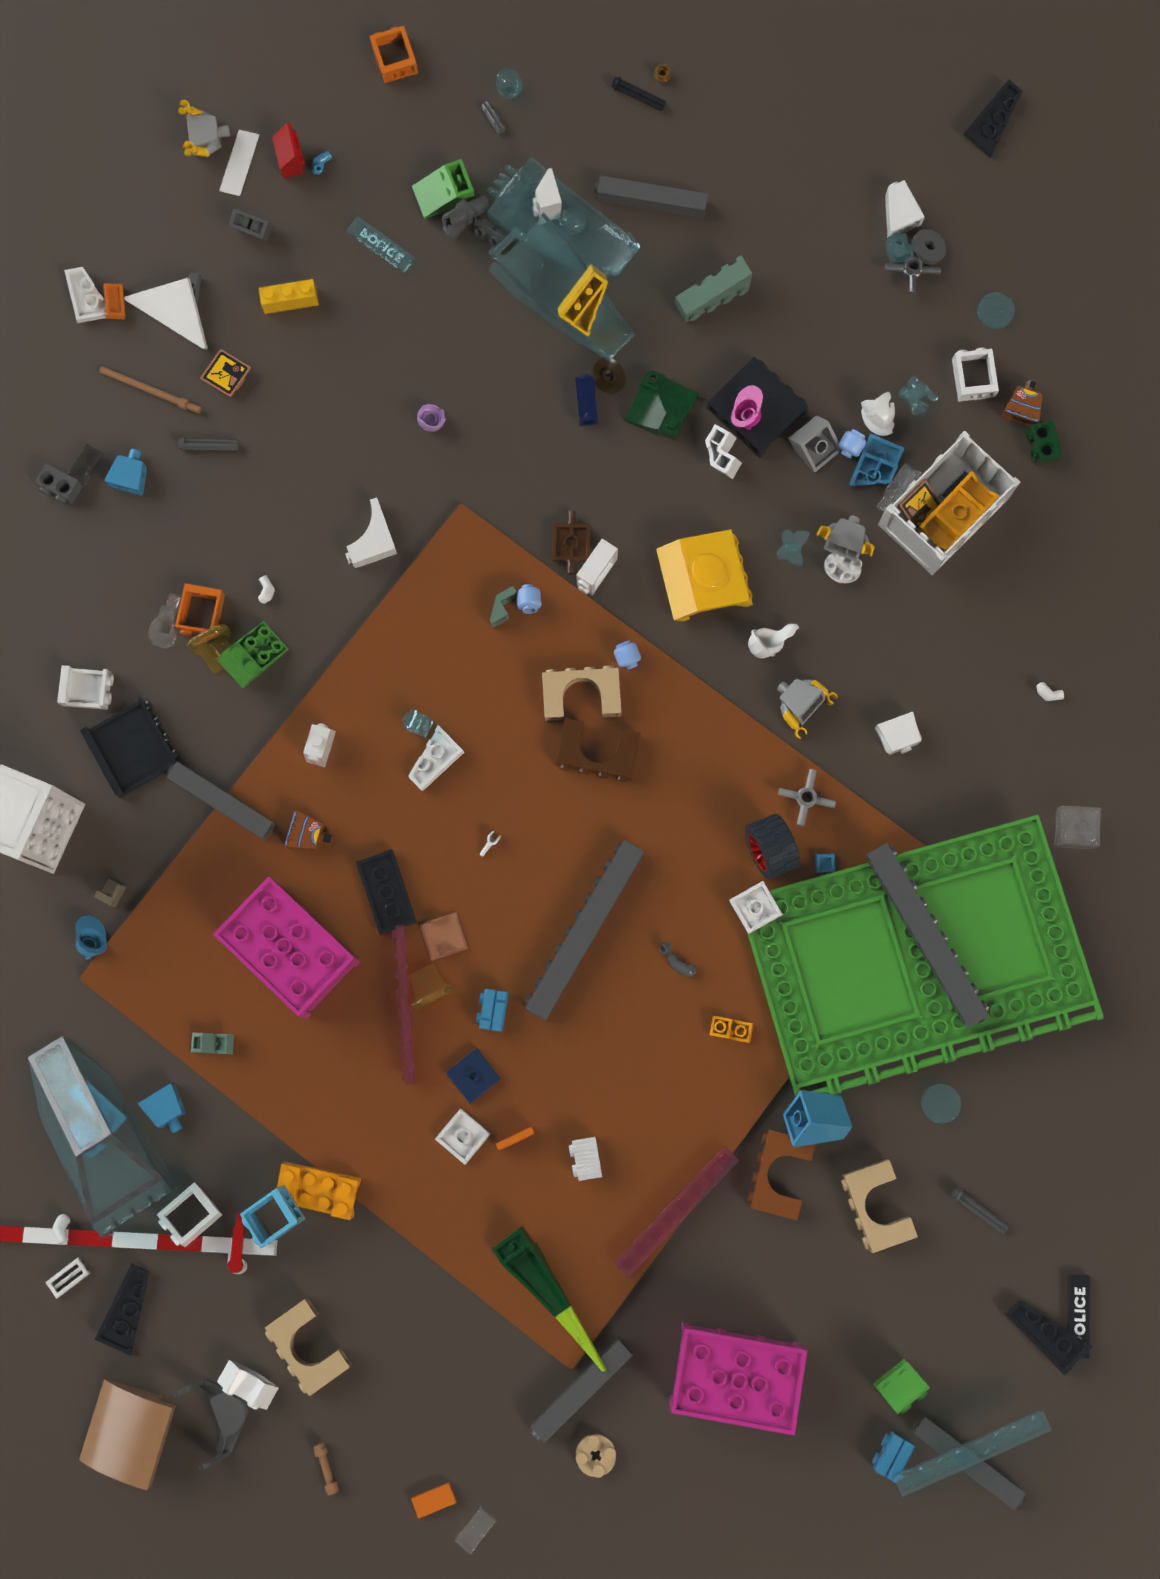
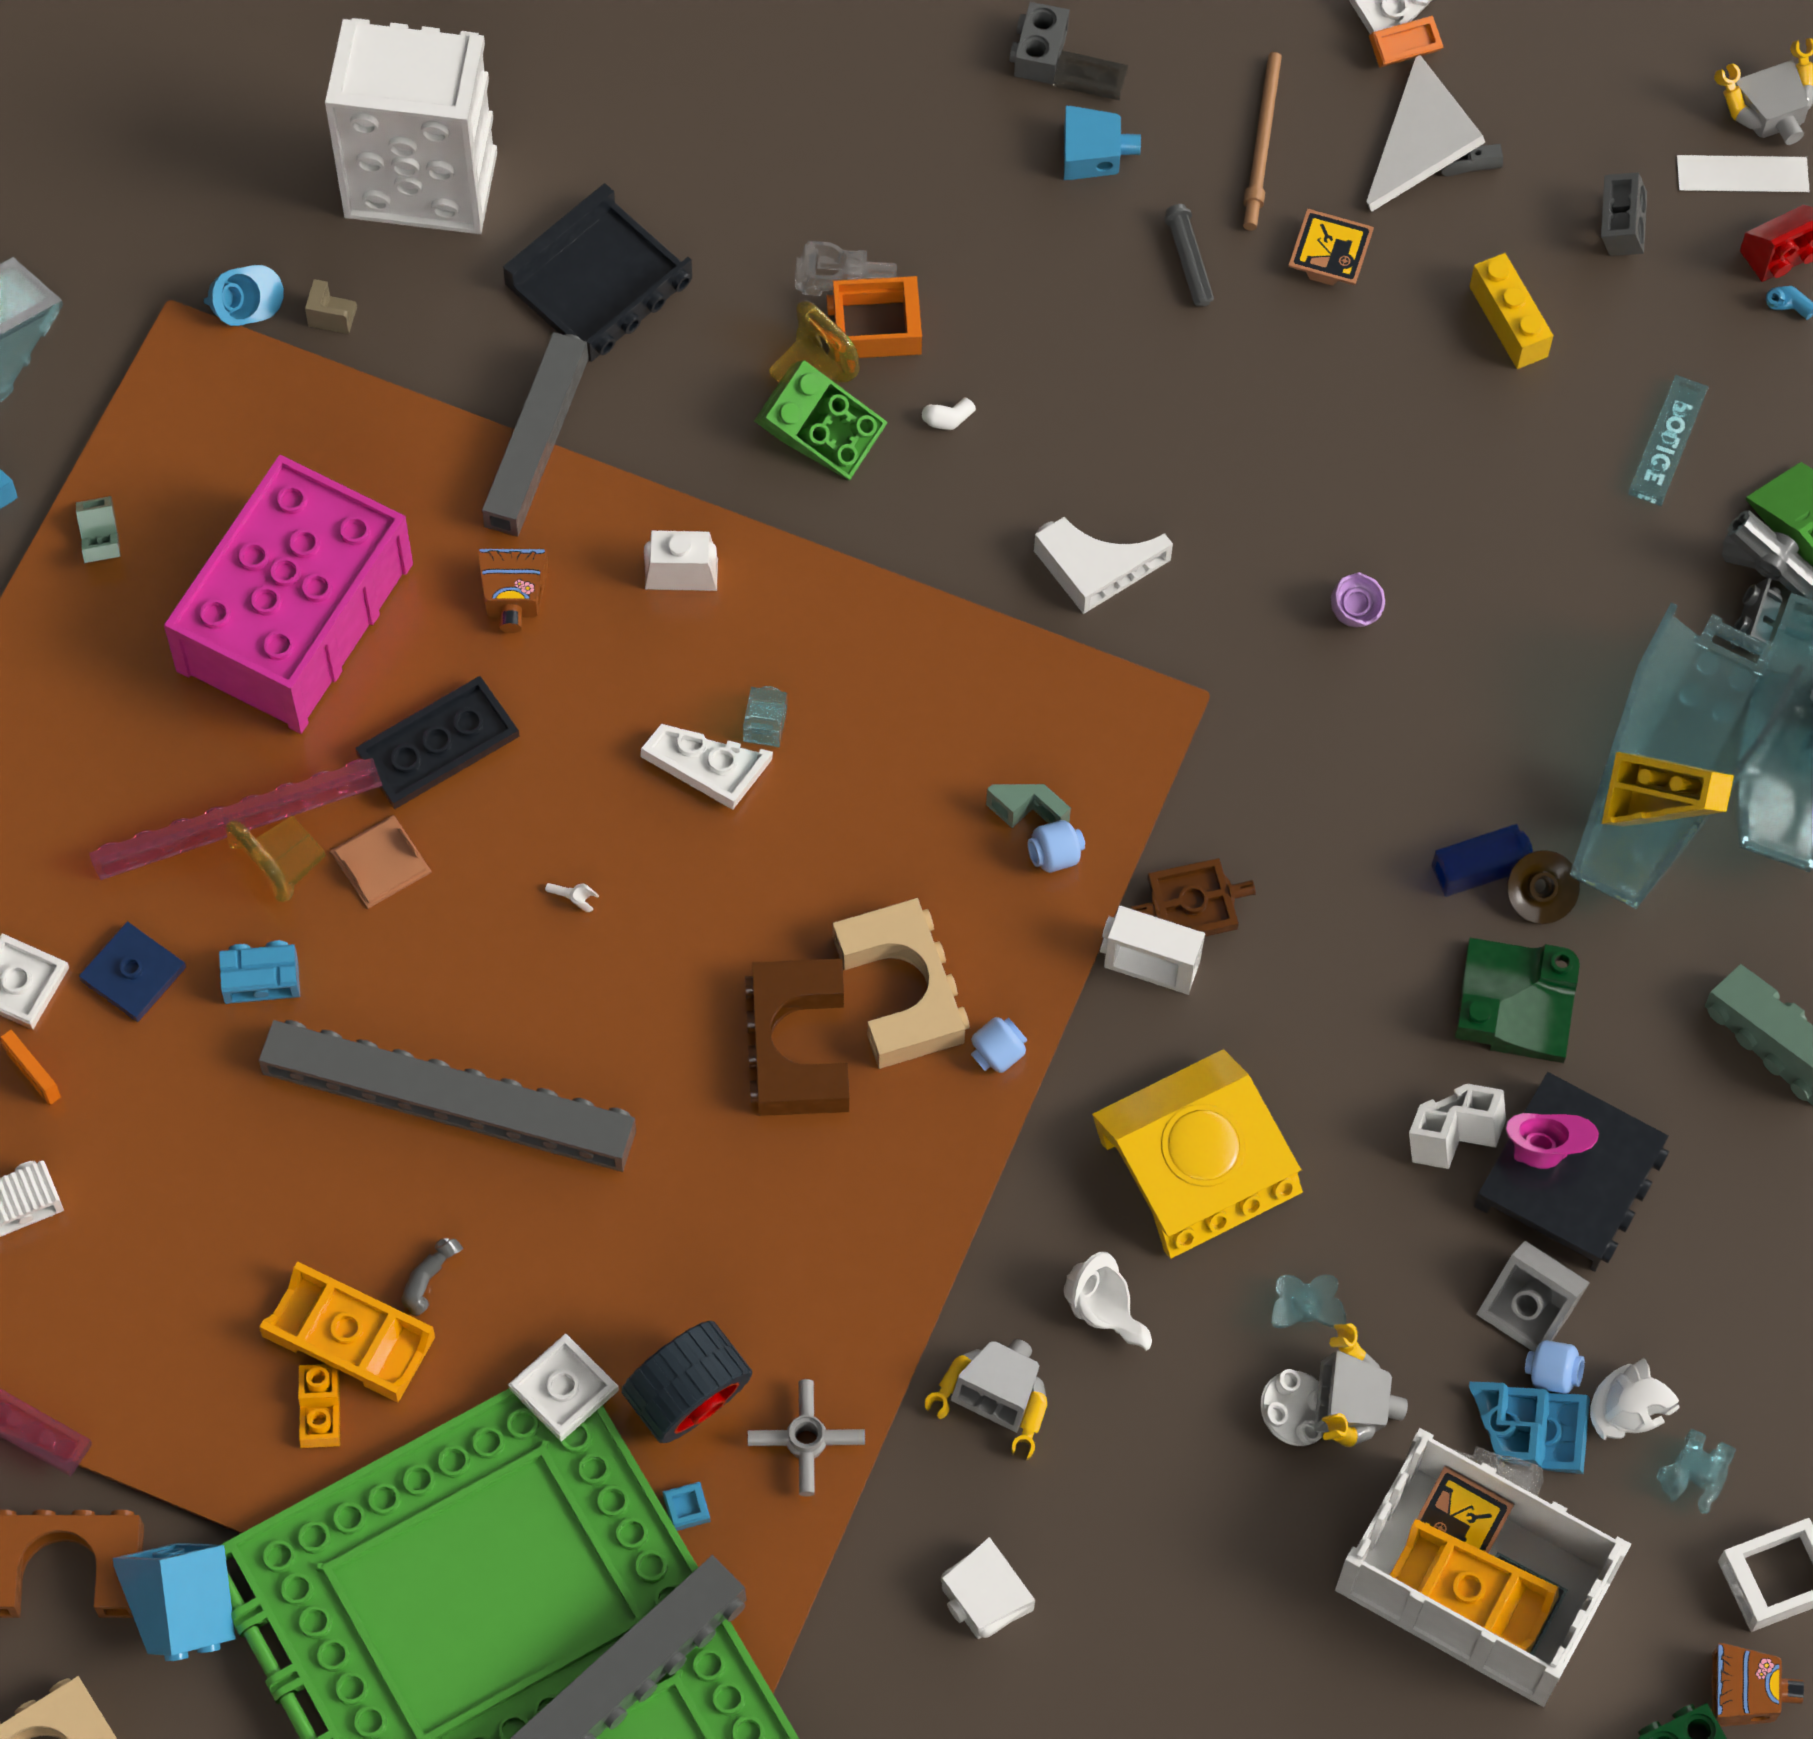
camera: 70 degrees right, 15 degrees down
white panel [57,665,114,710] -> none
none -> light orange piece [259,1261,435,1403]

